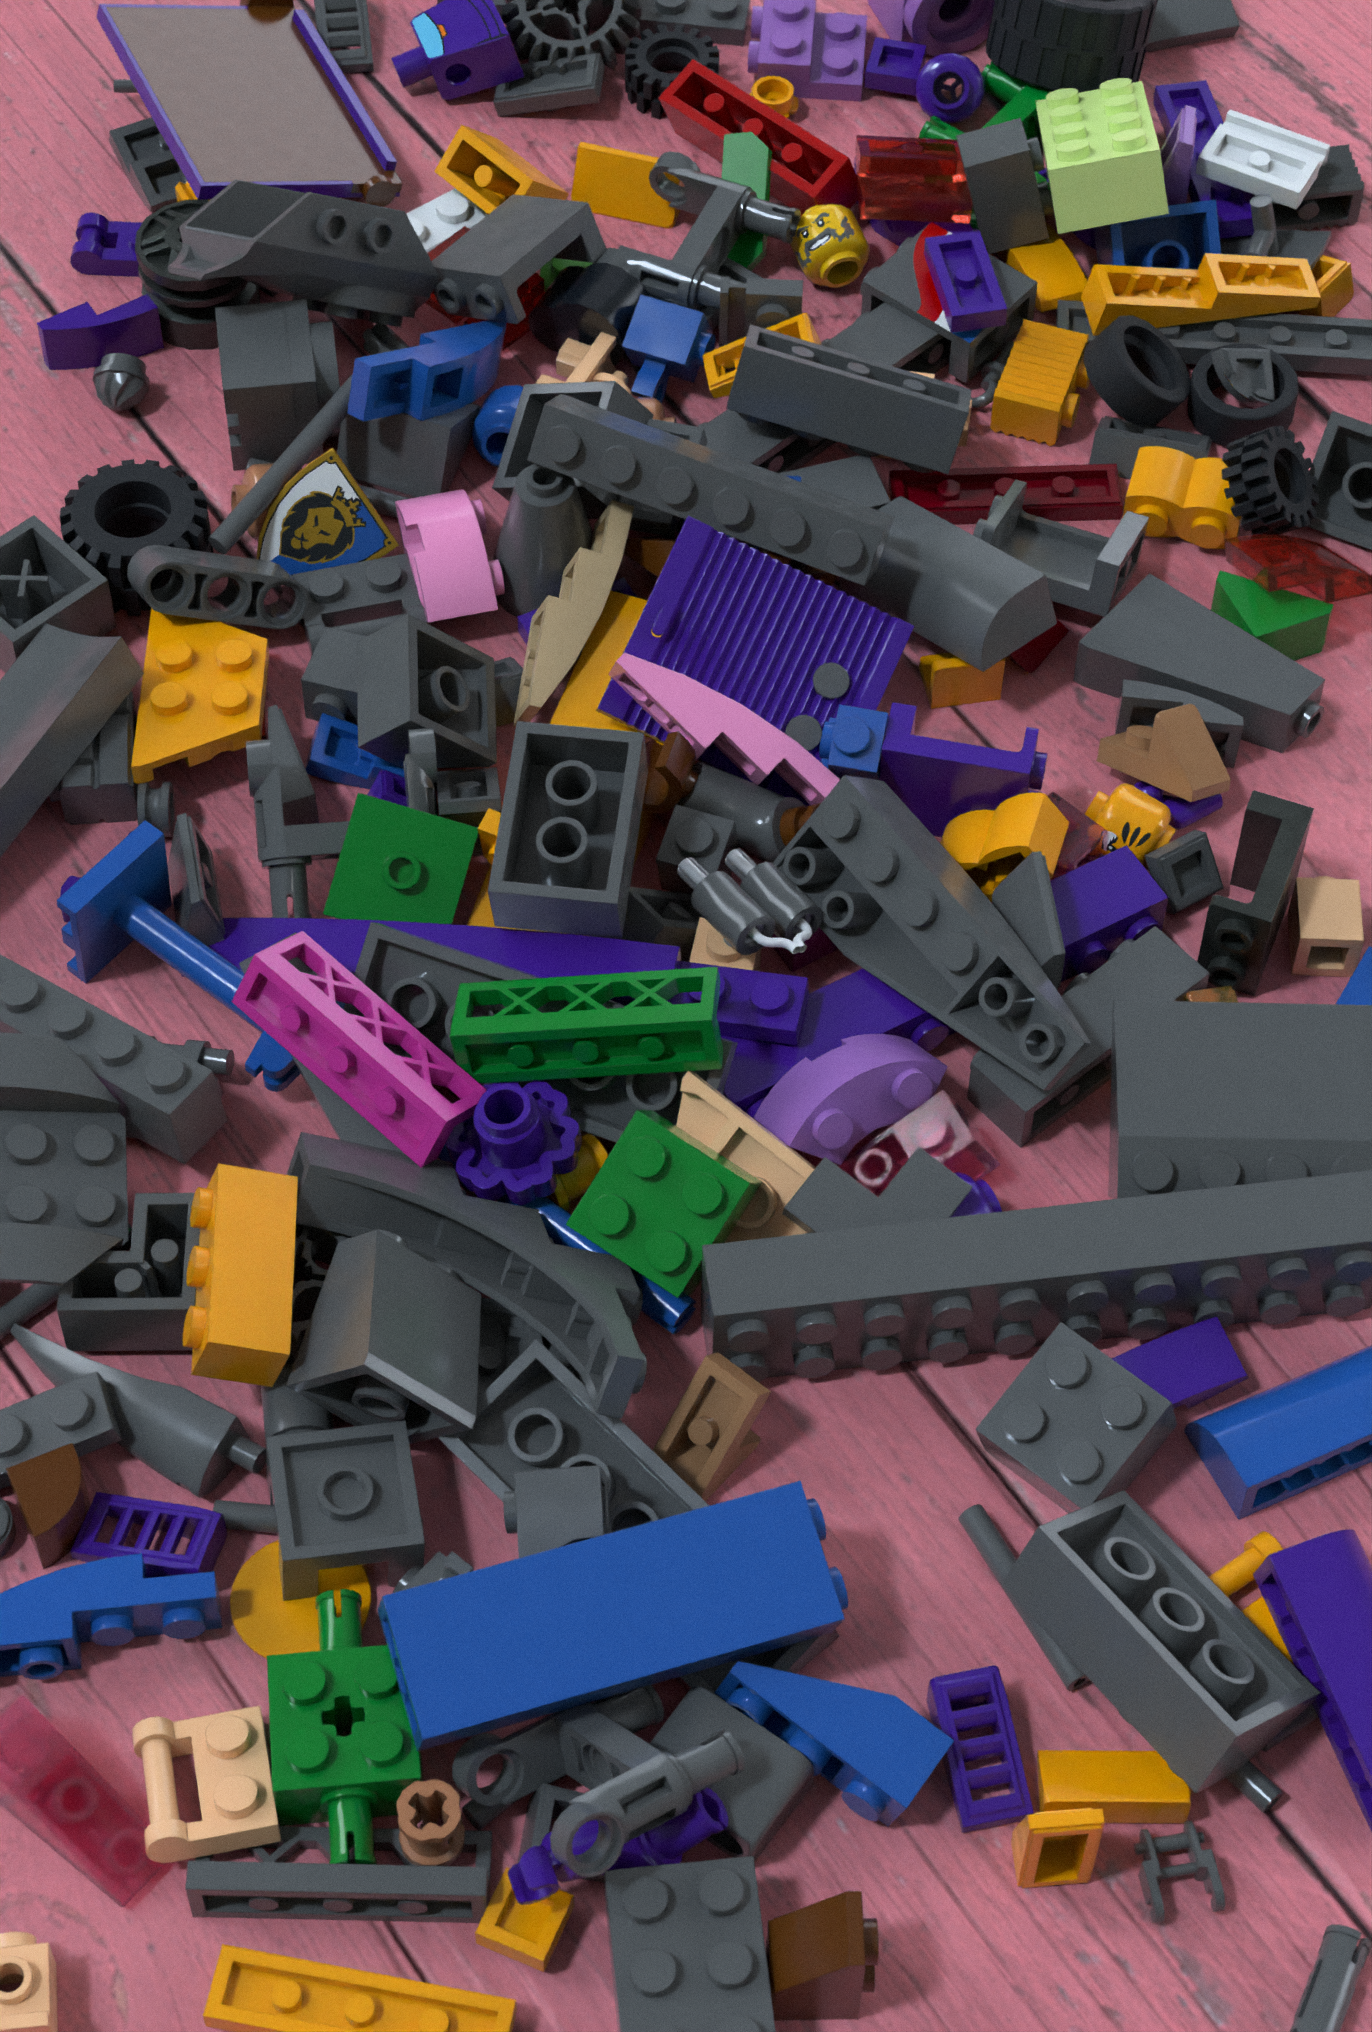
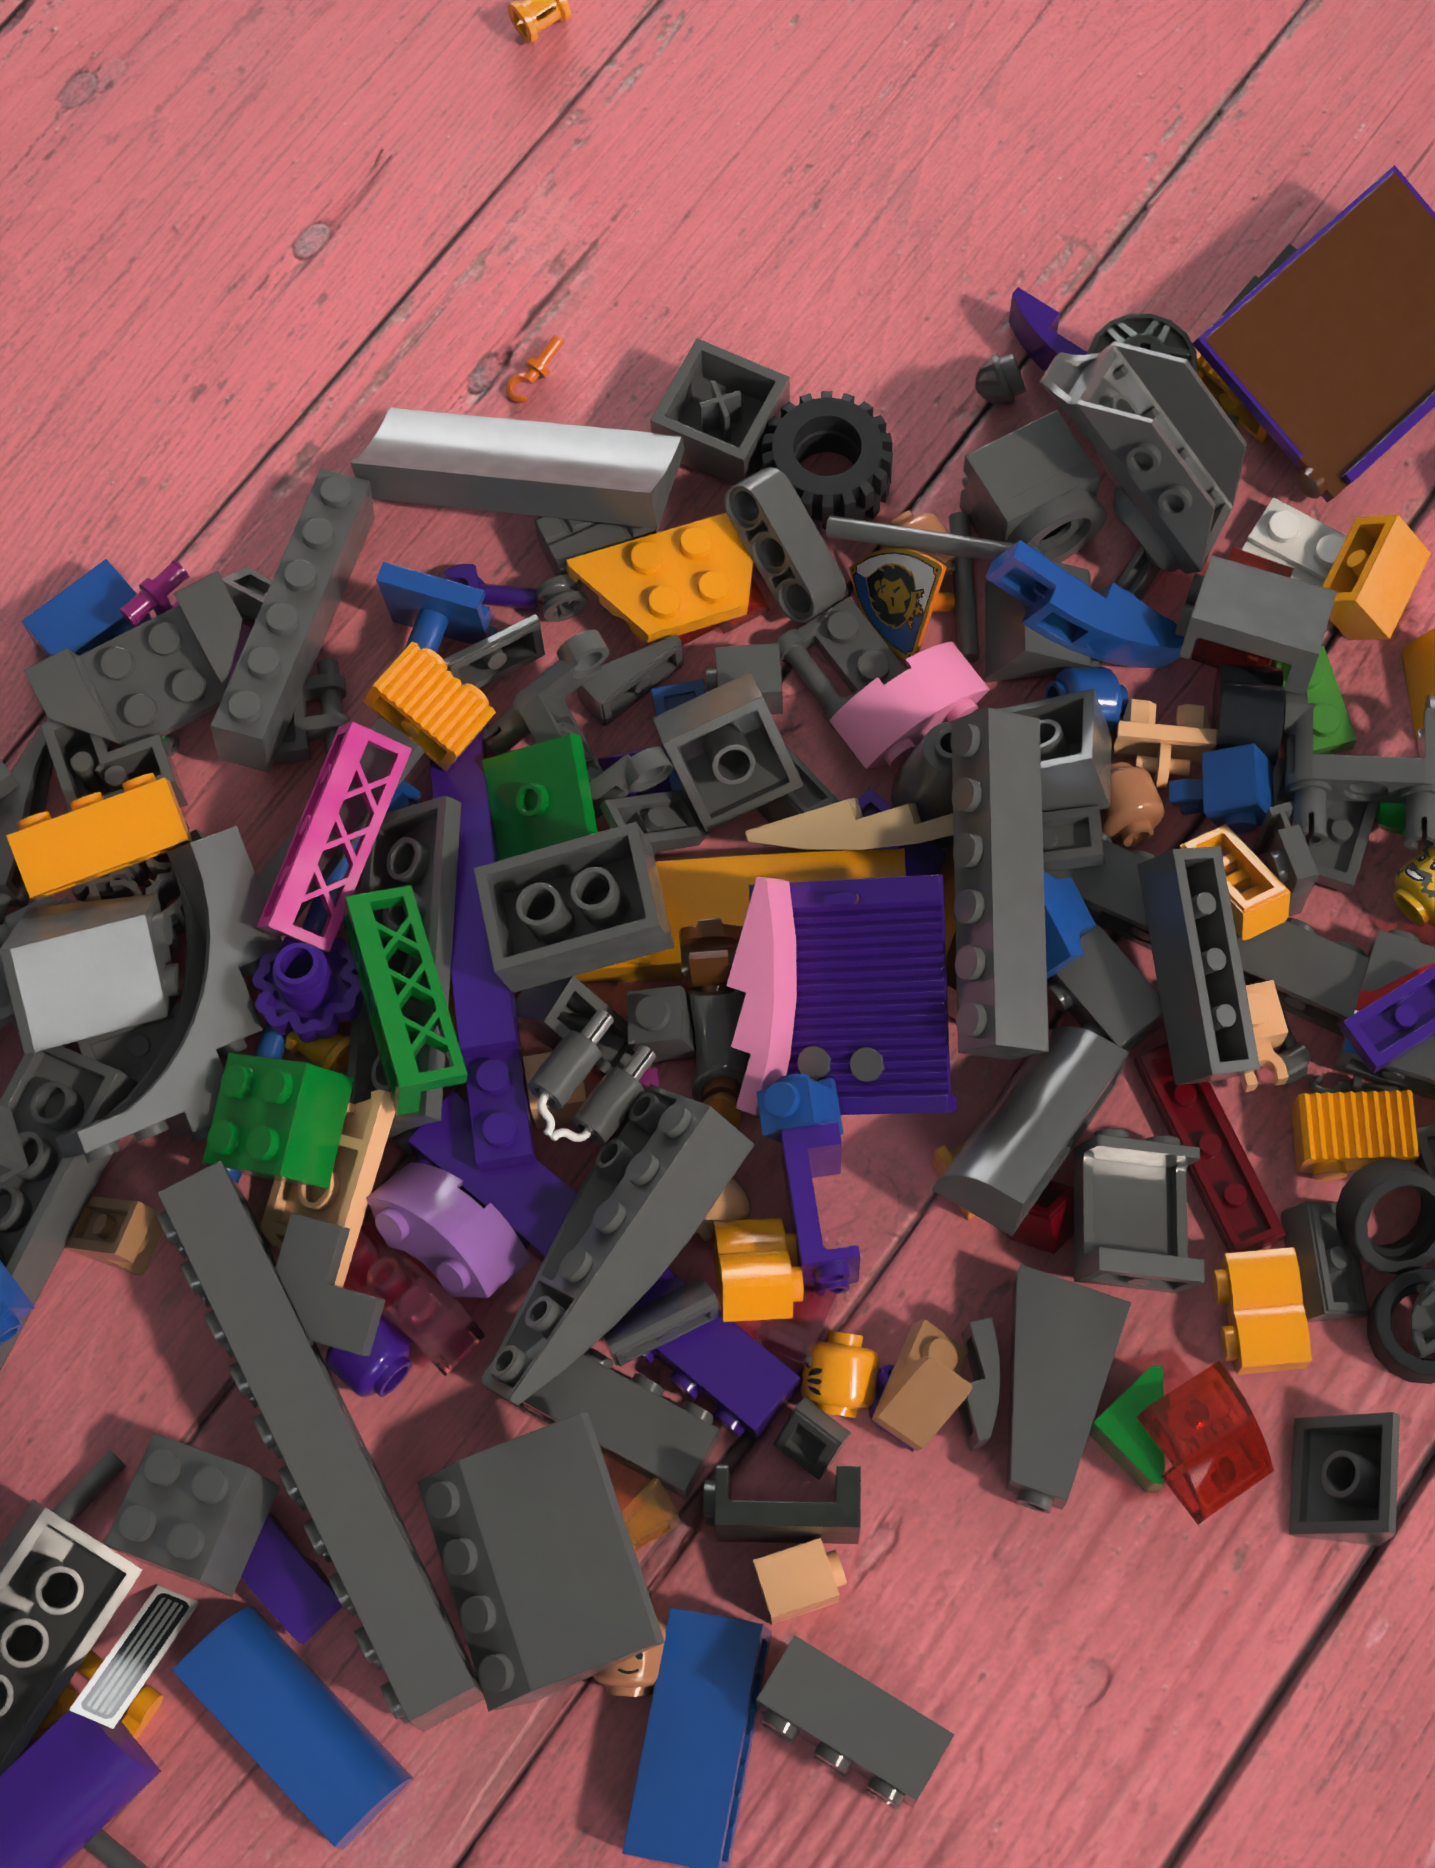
camera: 75 degrees right, 15 degrees up
dark purple plate [70,212,143,277] -> none
black tyre [1222,425,1319,540] -> none
none -> sticker [69,1585,200,1729]
none -> light orange brick [363,642,496,771]

